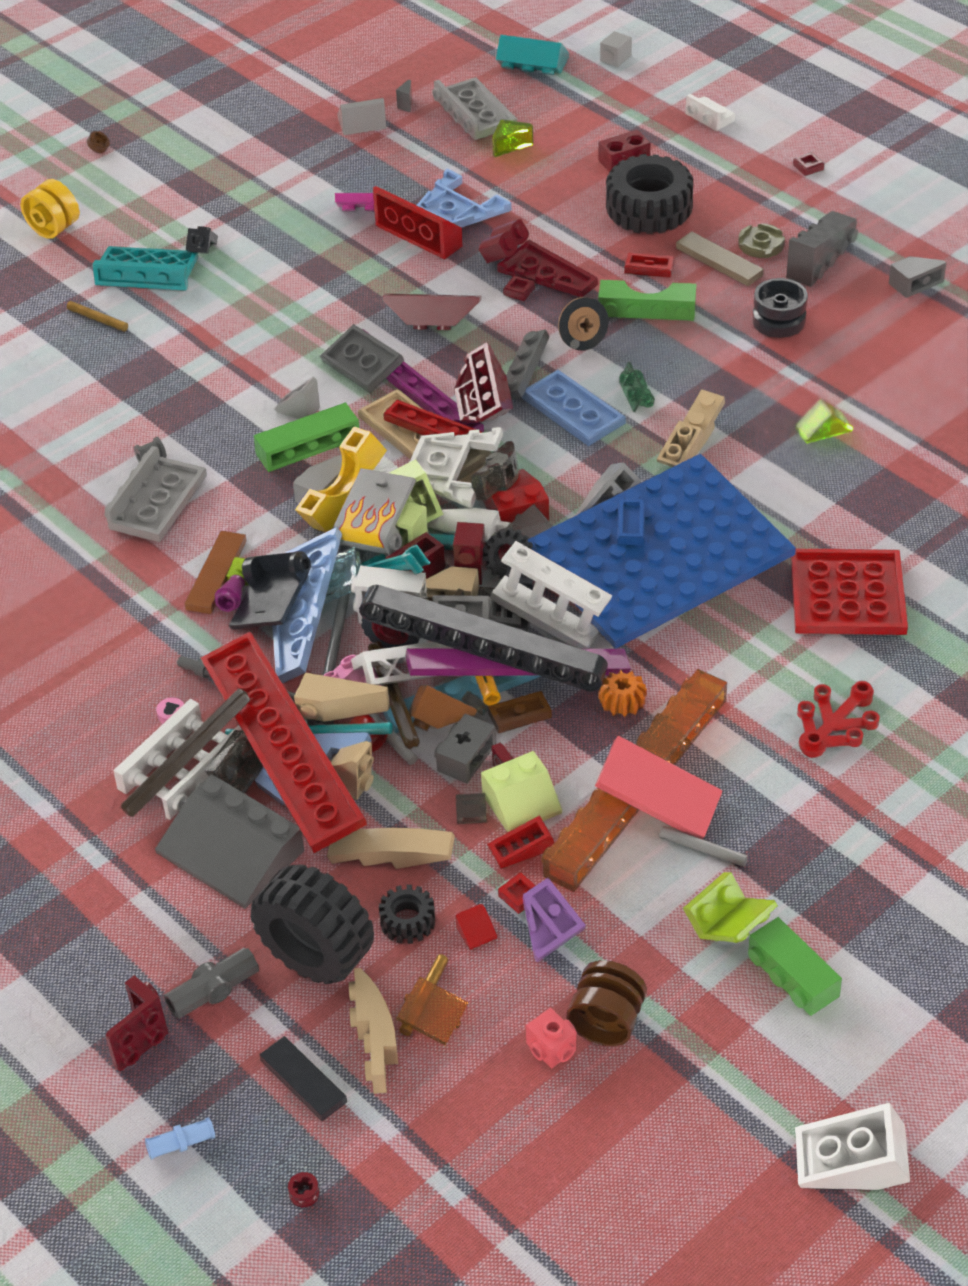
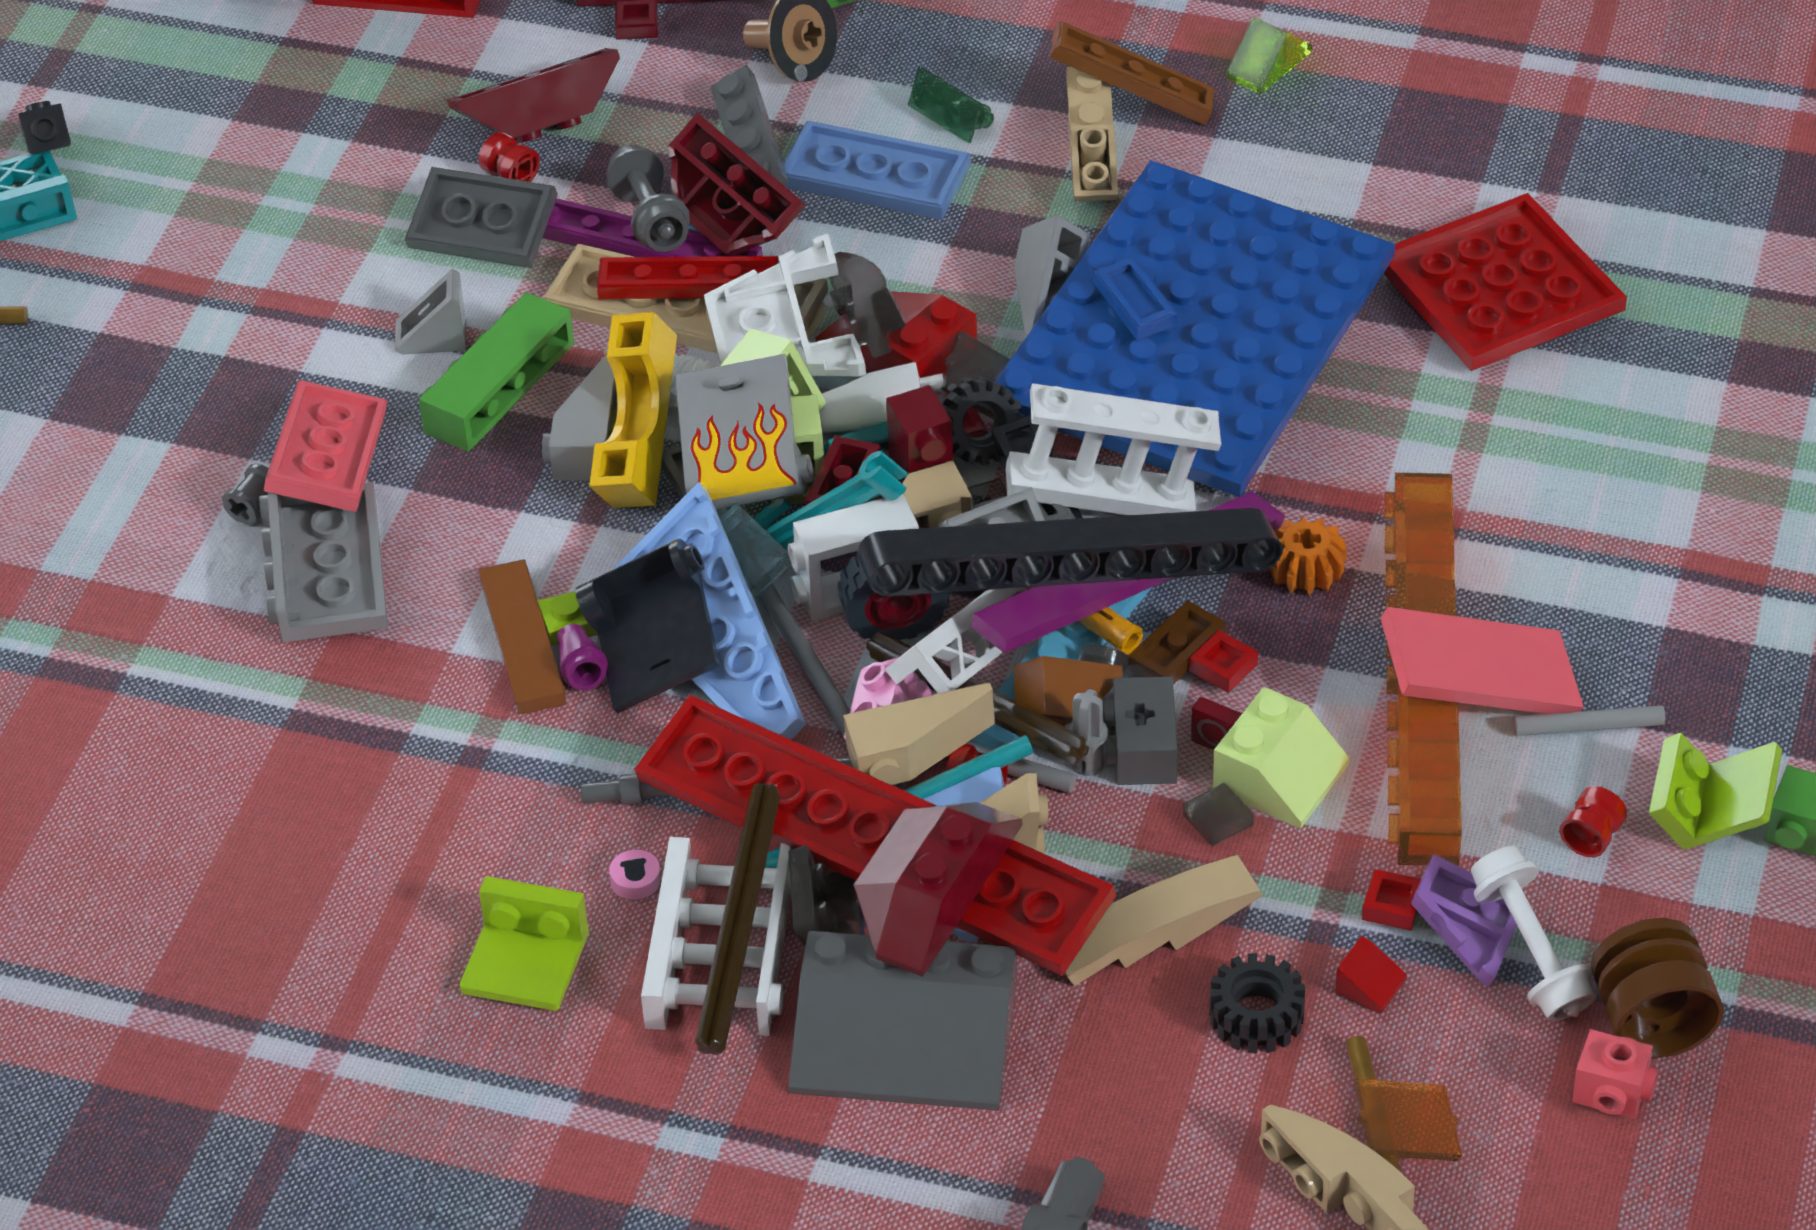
camera: 30 degrees left, 0 degrees up
black tyre [250,864,374,984] -> none
red slope [487,815,557,869] -> none
red plant [797,681,880,758] -> none
none -> coral tile [263,380,388,512]
none -> lime bracket [459,876,589,1011]
none -> red wheel [478,132,540,182]
none -> dark grey piece [606,144,690,252]
none -> dark red wedge [854,802,1023,977]
none -> dark orange tile [1050,21,1215,125]
none -> light grey axle [1068,689,1108,776]
none -> red plate [1189,630,1258,693]
none -> white piece [1471,845,1596,1022]
none -> red wheel [1559,786,1627,858]

